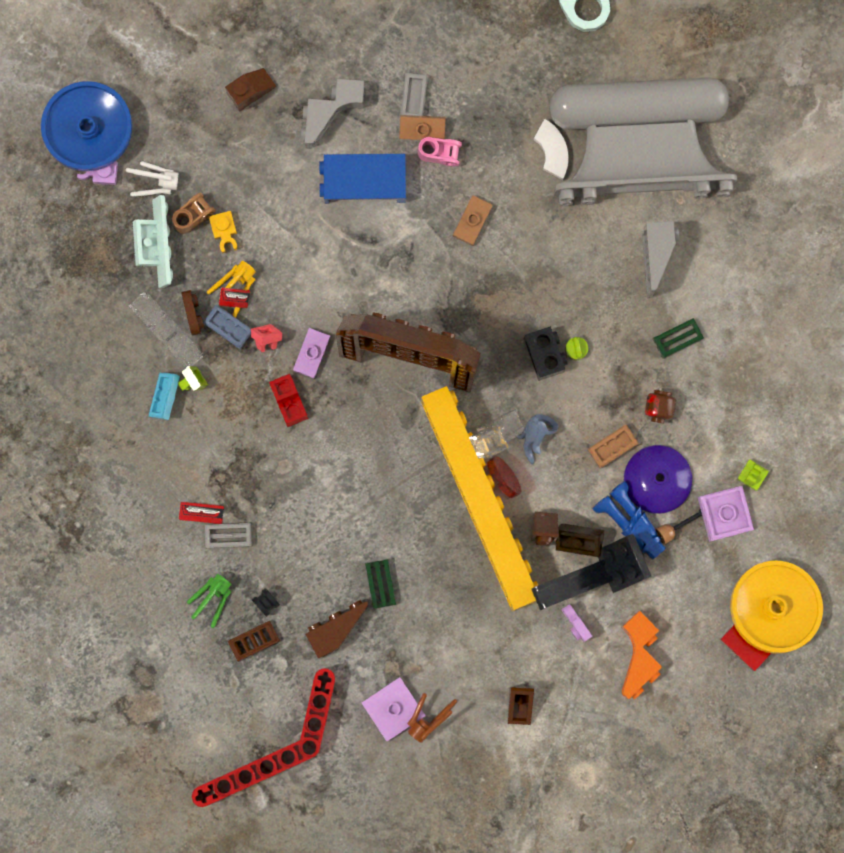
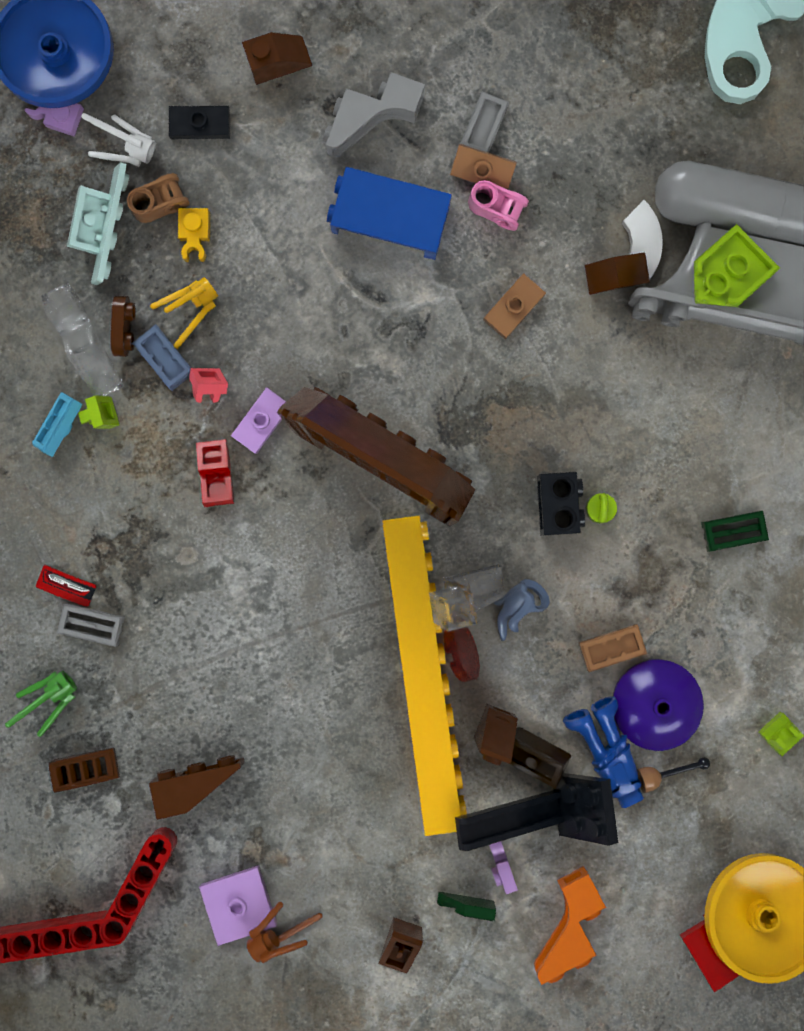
camera: 20 degrees right, 5 degrees up
red sticker [219,287,250,308] -> none
black wheel [252,588,280,617] -> none
dark green tile [365,559,396,609] -> none
light grey slope [642,221,679,298] -> none
reddish brown head [645,390,676,424] -> none
lavender plate [698,486,754,542] -> none
none -> black plate [169,106,230,139]
none -> dark green tile [437,892,496,921]
none -> reddish brown slope [585,252,650,295]
none -> lime tile [694,224,780,307]

